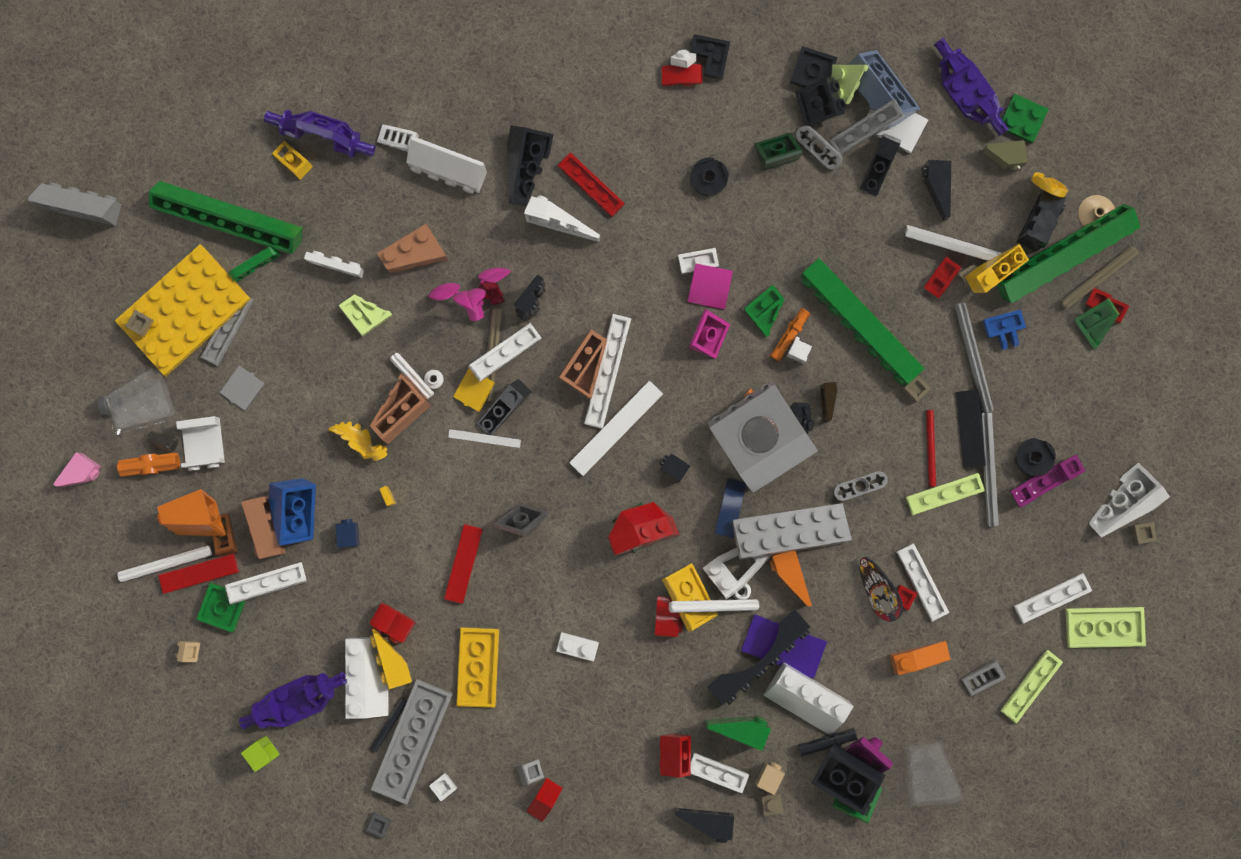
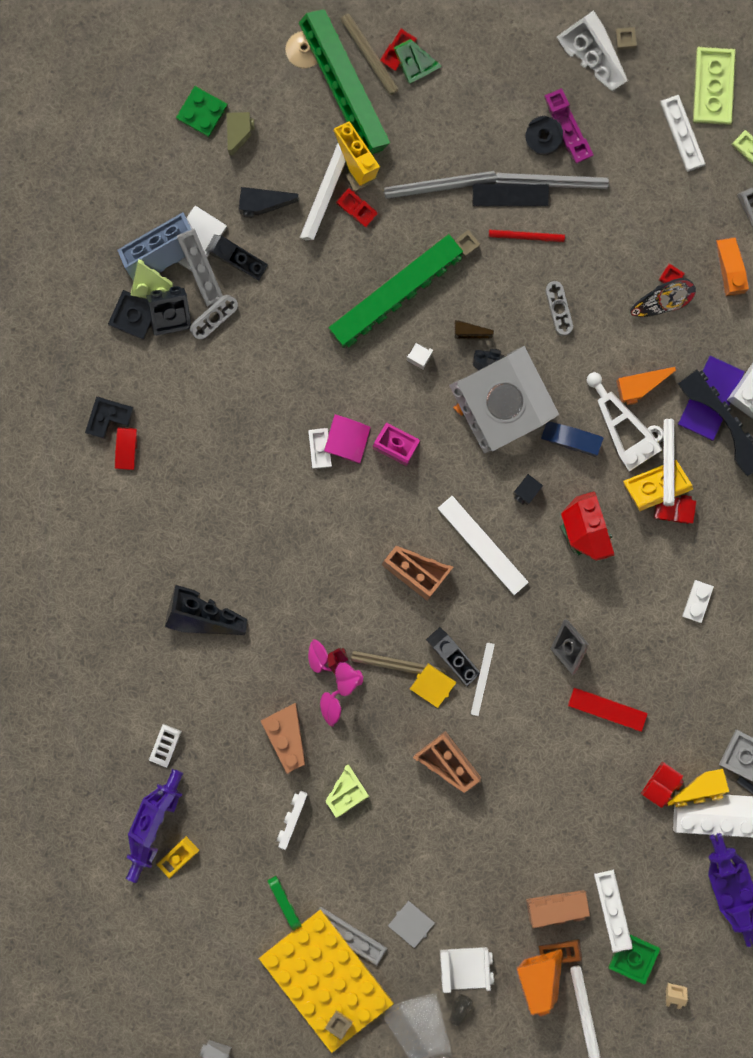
camera: 85 degrees left, 0 degrees up
orange piece [117,453,180,477] -> none
green brick [149,181,303,254] -> none
red tile [158,554,239,594] -> none
blue slope [269,478,316,546] -> none
yellow plant [328,421,387,461] -> none
dark blue brick [335,519,360,548] -> none
yellow tile [379,486,396,506] -> none
white axle [390,353,434,400] -> none
white slope [406,136,487,194] -> none
white plate [424,370,444,389] -> none
yellow tile [456,627,499,708] -> none
white tile [468,323,541,382] -> none
black plate [514,274,546,321] -> none
white wedge [524,196,600,242] -> none
red tile [557,152,625,217] -> none
white tile [584,314,631,429] -> none
white plate [671,50,696,68] -> none
black plate [690,157,729,196] -> none
light grey plate [731,503,852,559] -> none
green wing [743,285,785,337] -> none
dark green slope [754,133,802,171] -> none
orange pin [769,308,811,362] -> none
white tile [896,543,949,621] -> none
yellowish green tile [905,473,985,515] -> none
dark purple plate [934,38,1009,136] -> none
blue hinge [982,309,1026,350] -> none
black wedge [1016,190,1066,252] -> none
yellow tile [1031,172,1068,197] -> none

